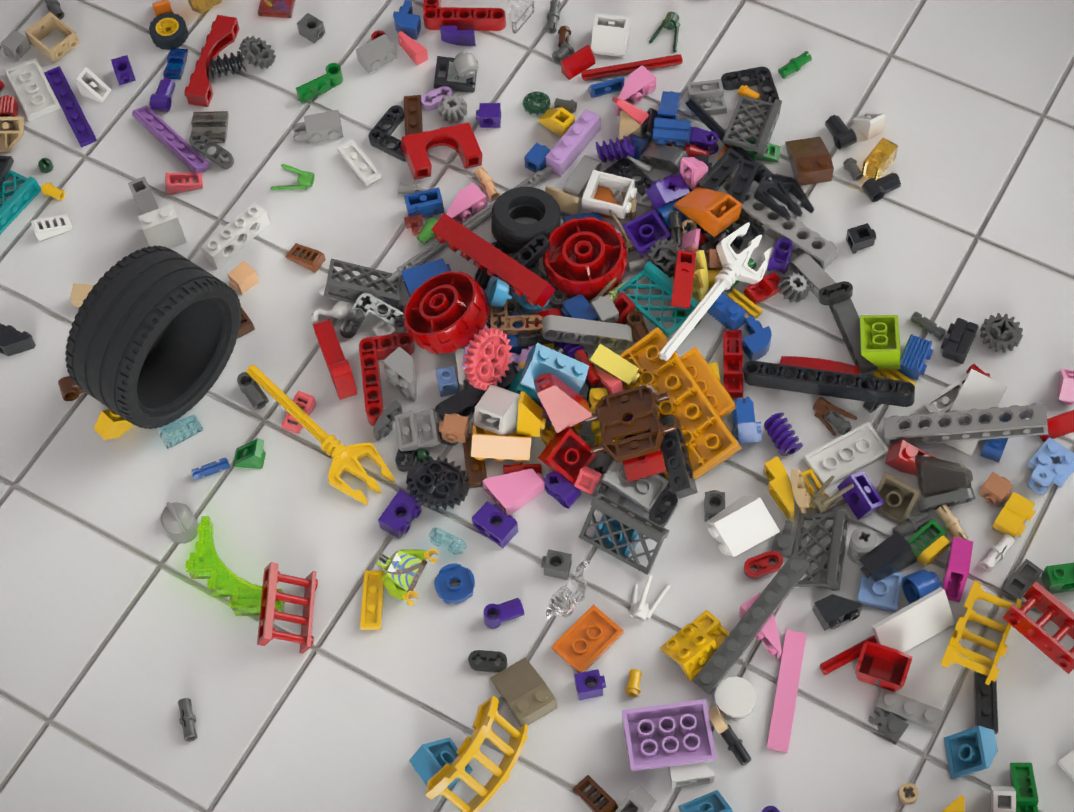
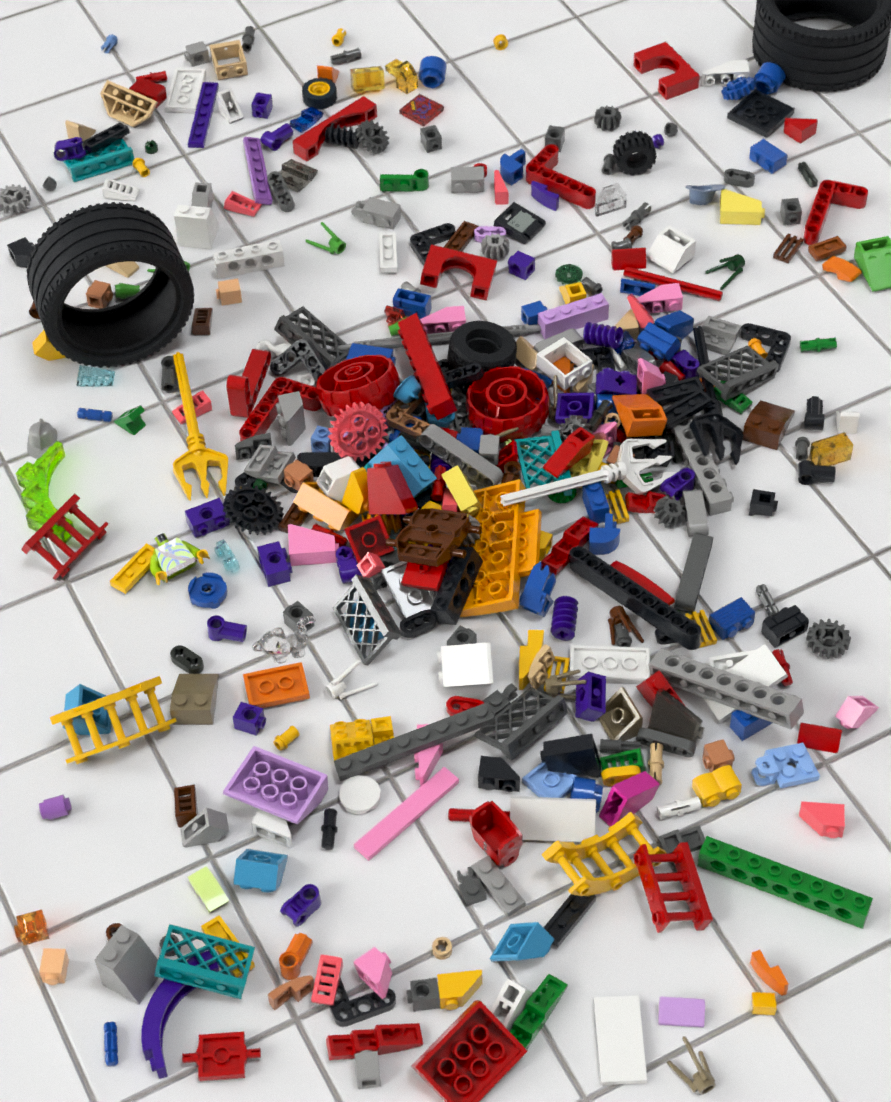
camera: 30 degrees right, 10 degrees down
dark orange slope [285,243,326,273] -> none
light grey head [453,51,479,79] -> none
light nougat pin [474,167,500,201] -> none
tan beam [708,706,729,734] -> none
pearl dark grey beam [818,281,853,306] -> none
light grey piece [847,527,877,565] -> none
lime slope [860,315,901,370] -> none

